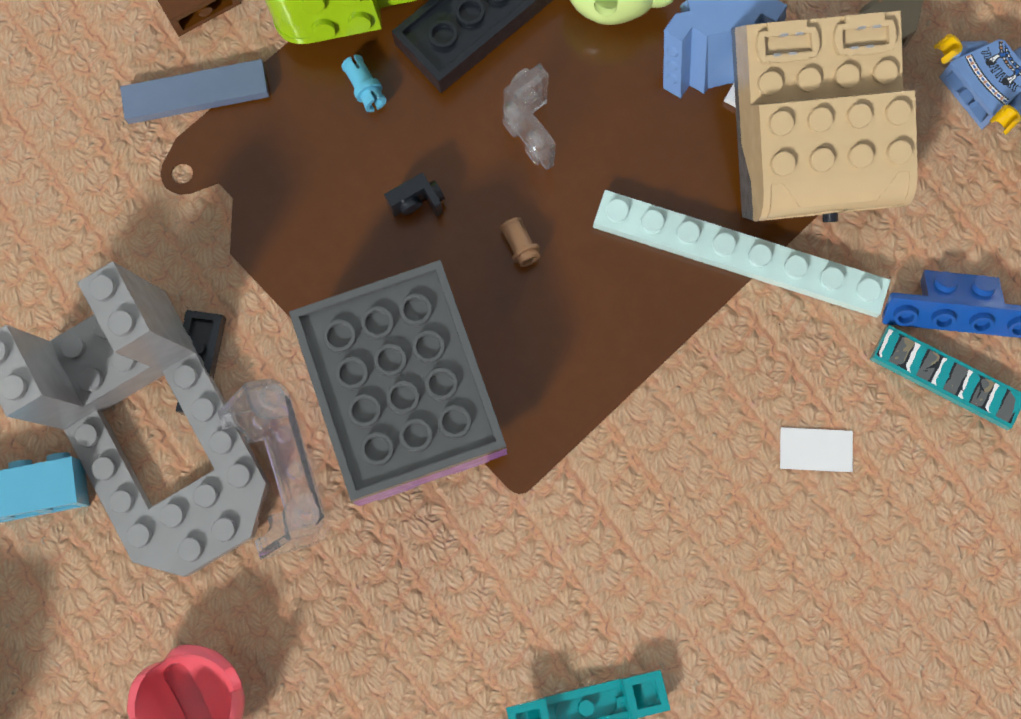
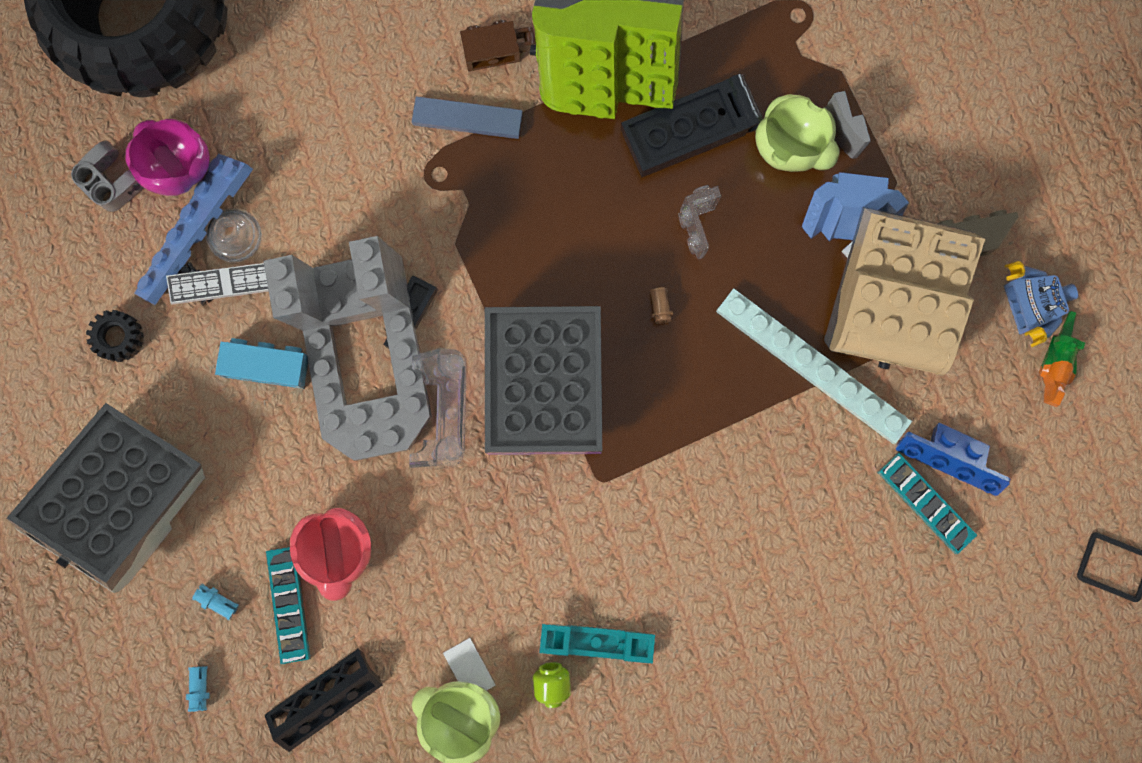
camera: 15 degrees right, 5 degrees up
medium azure pin [341,55,387,112] -> none
black bracket [384,172,445,217] -> none
white sticker [780,427,853,472] -> none

